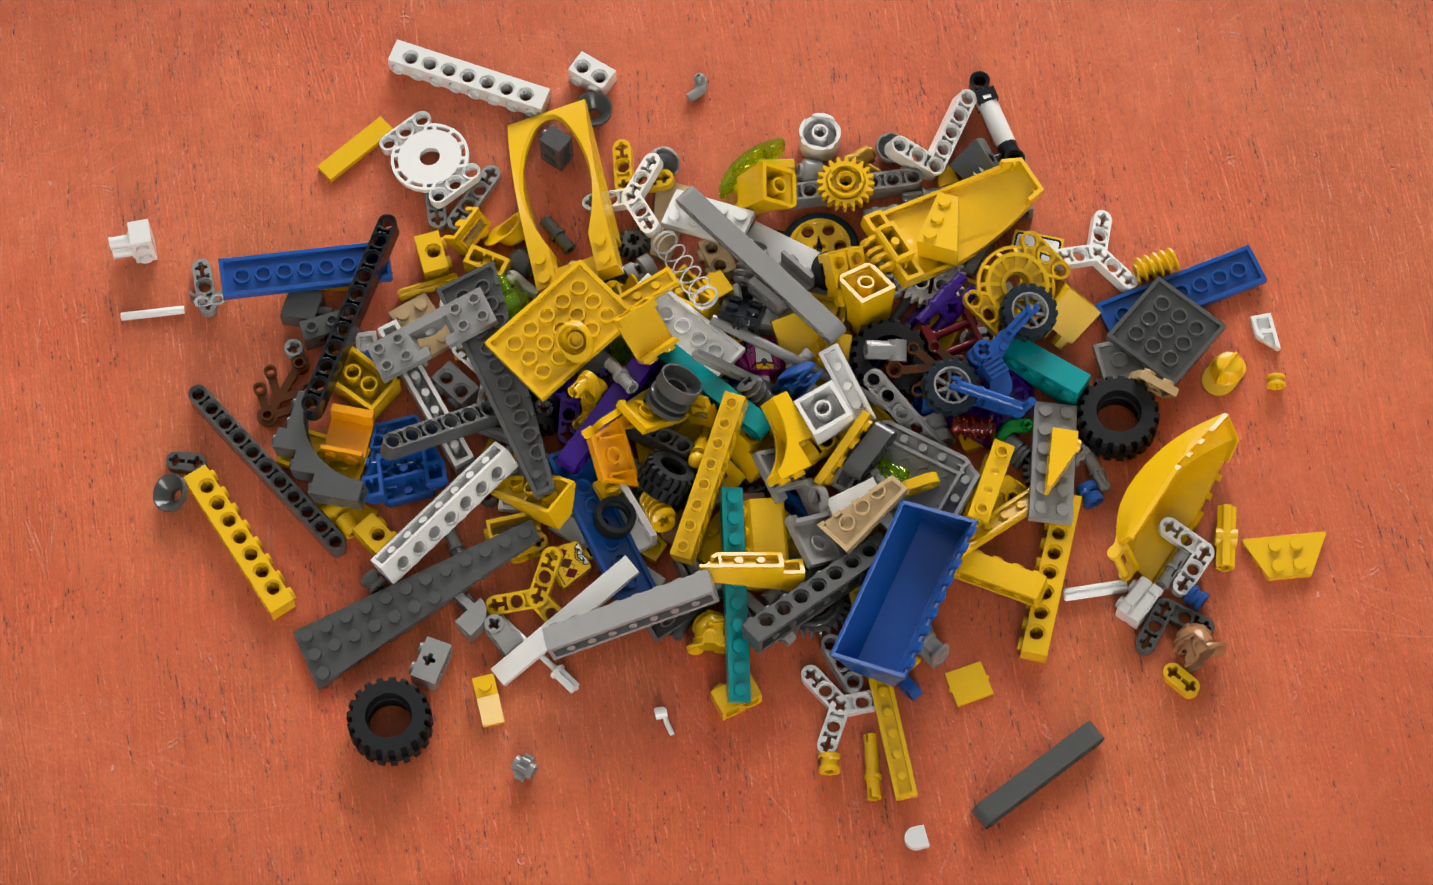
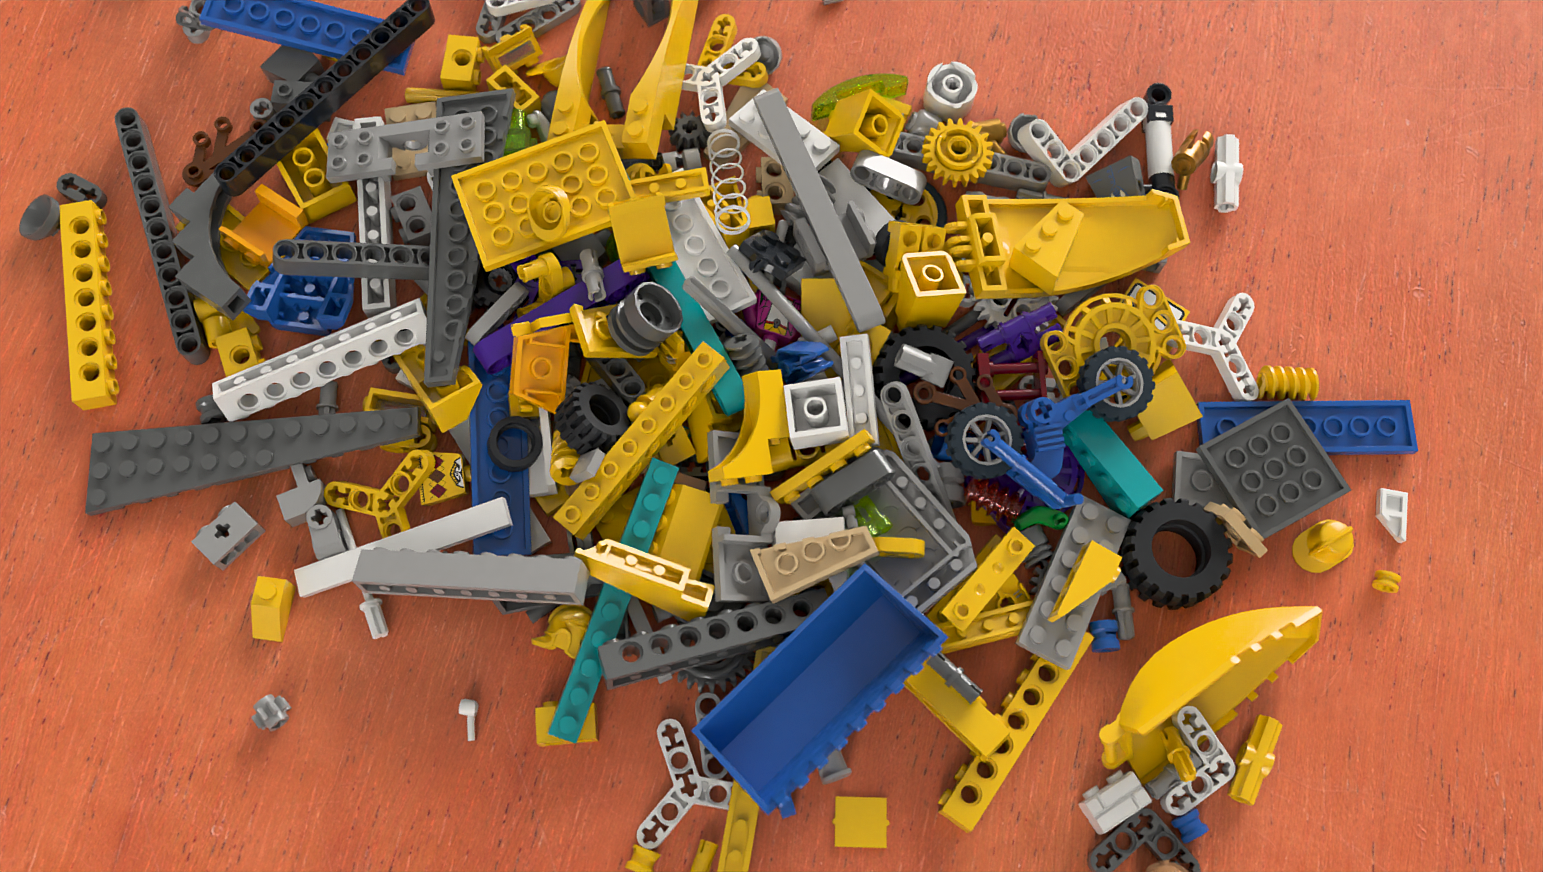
camera: 15 degrees right, 5 degrees up
white bar [121,306,185,321] -> none
black tyre [346,677,434,766] -> none
yellow tile [938,165,959,188] -> none
white axle [1063,580,1128,601] -> none
yellow wing [1241,532,1326,581] -> none
none -> light grey beam [465,282,529,346]
none -> light grey tile [570,448,605,483]
none -> light grey beam [850,150,927,205]
none -> dark grey pin [926,651,983,705]
none -> yellow axle [1159,726,1197,782]
none -> pearl gold piece [1171,129,1214,190]
none -> white piece [1210,134,1243,213]

